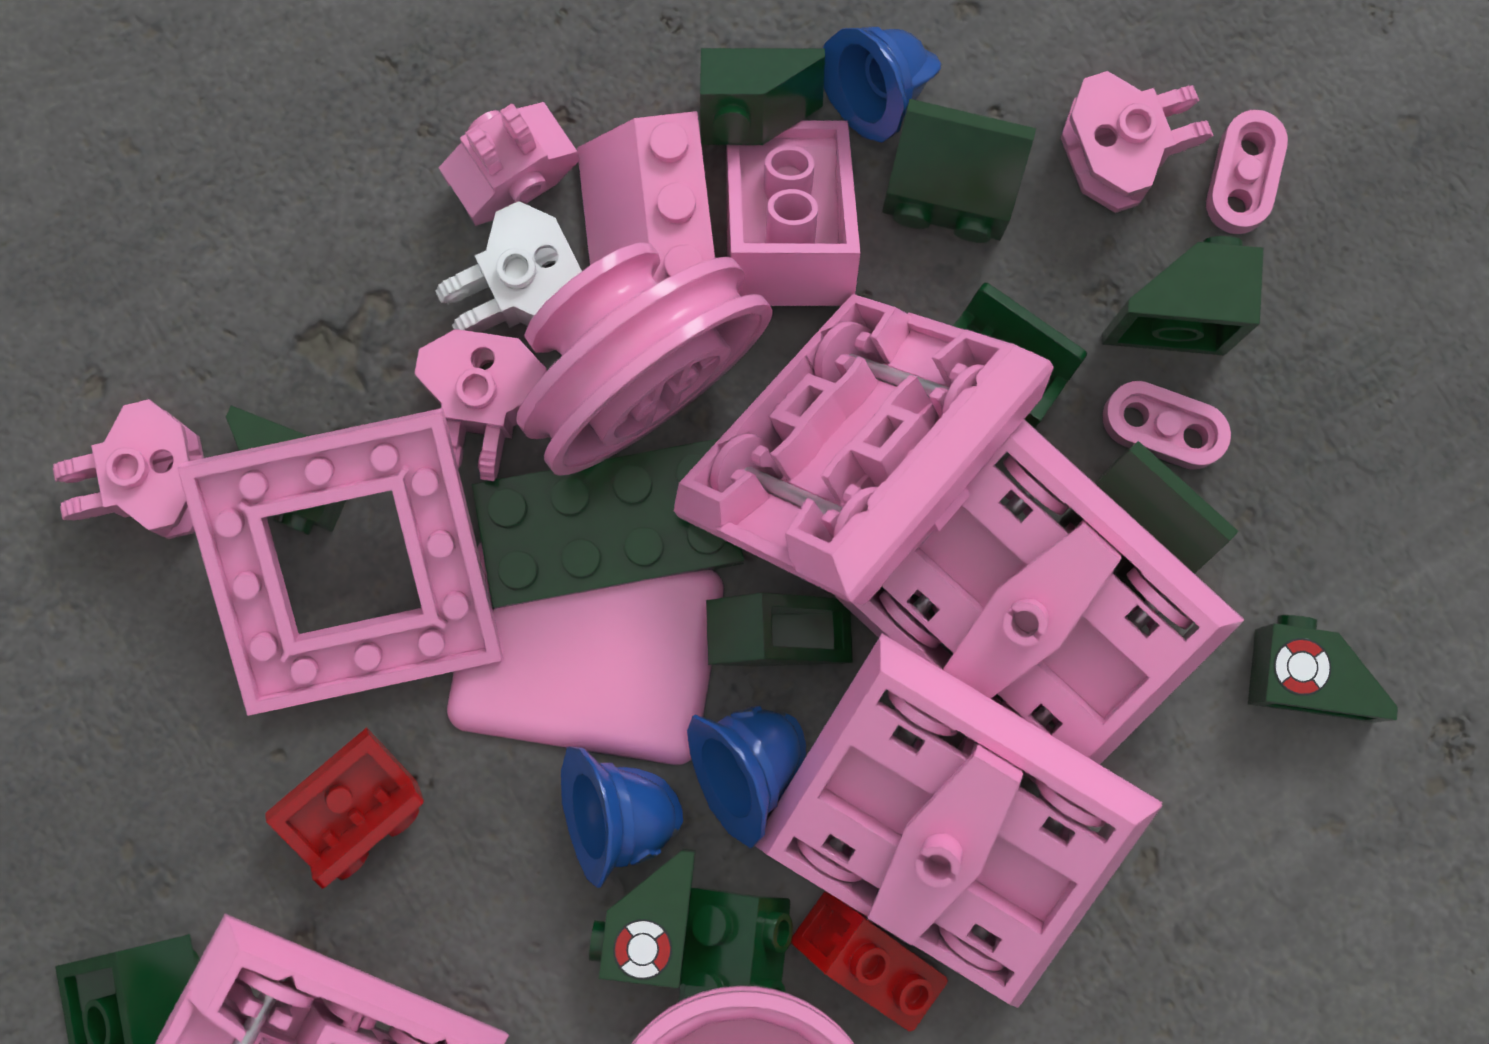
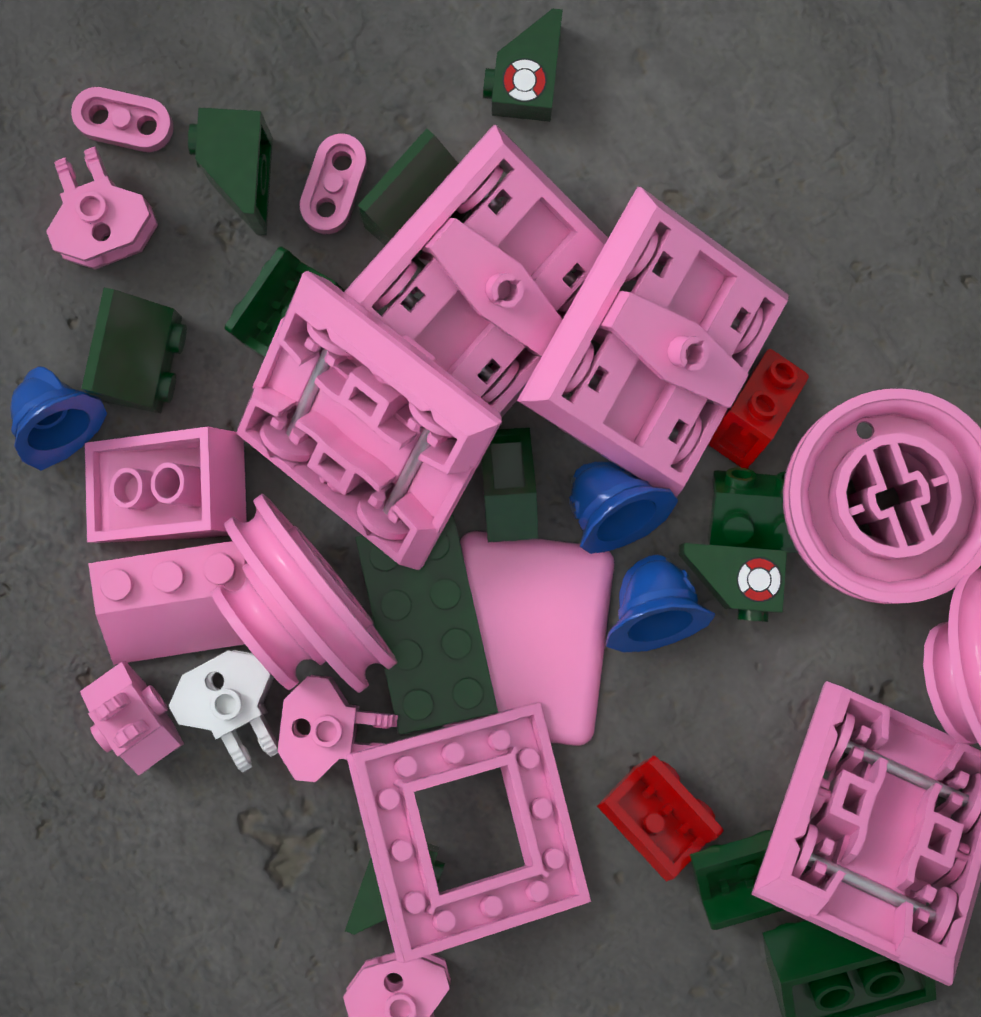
camera: 90 degrees left, 5 degrees up
slope [700,48,825,145] -> none
none -> dark green bracket [690,830,784,930]

